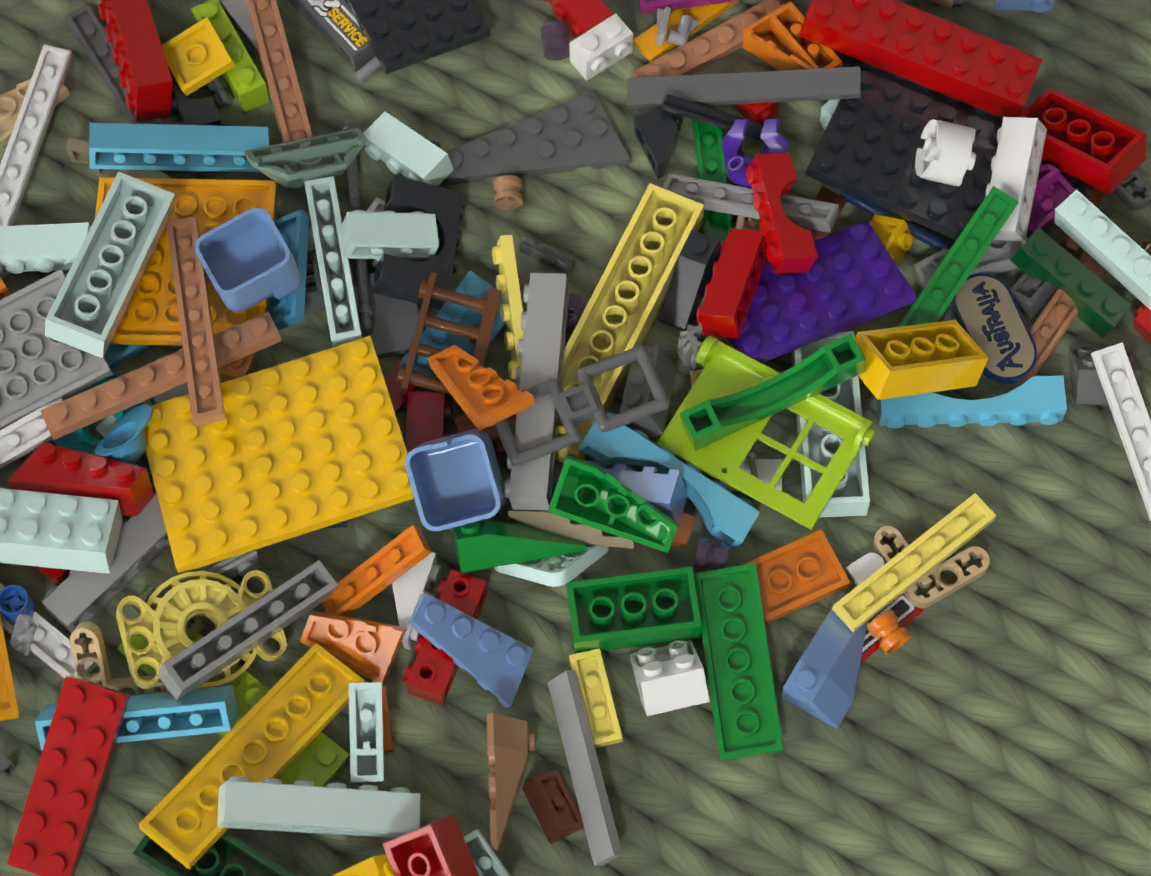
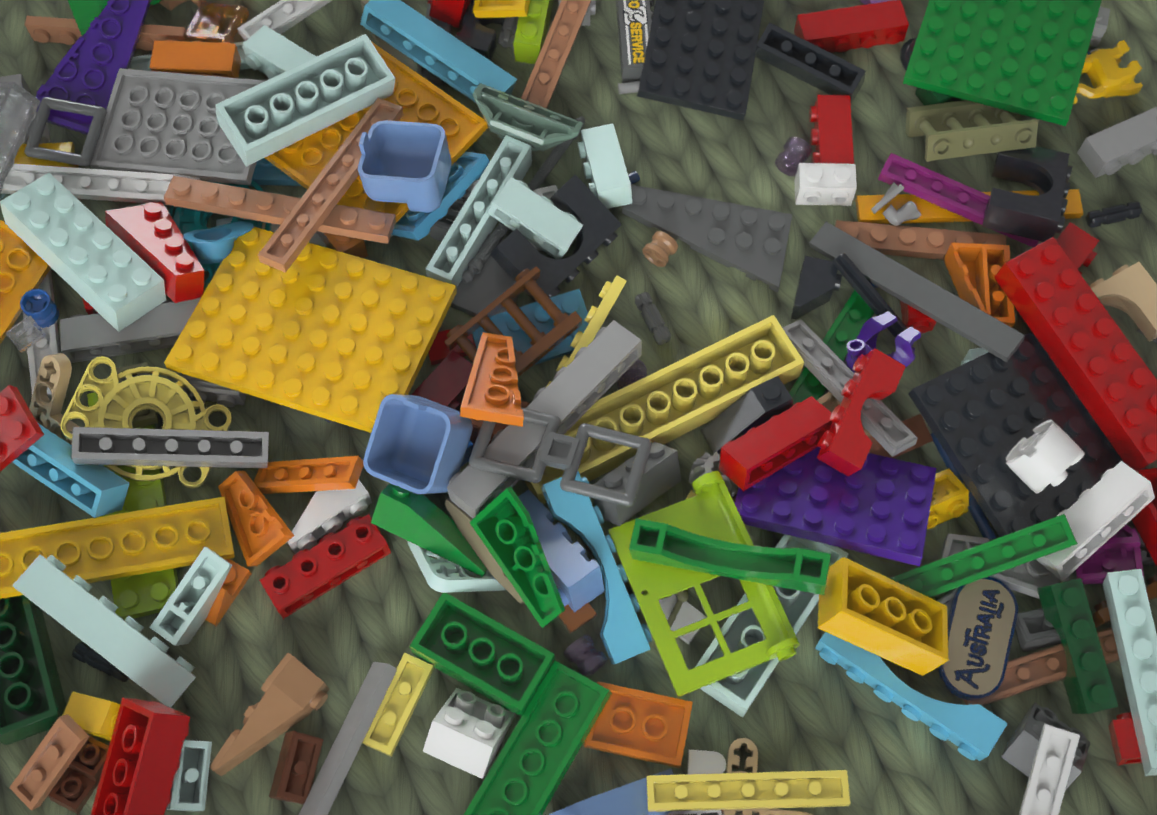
camera: 35 degrees right, 0 degrees up
medium blue wing [409,593,533,708] -> none
none -> black axle [72,642,129,682]

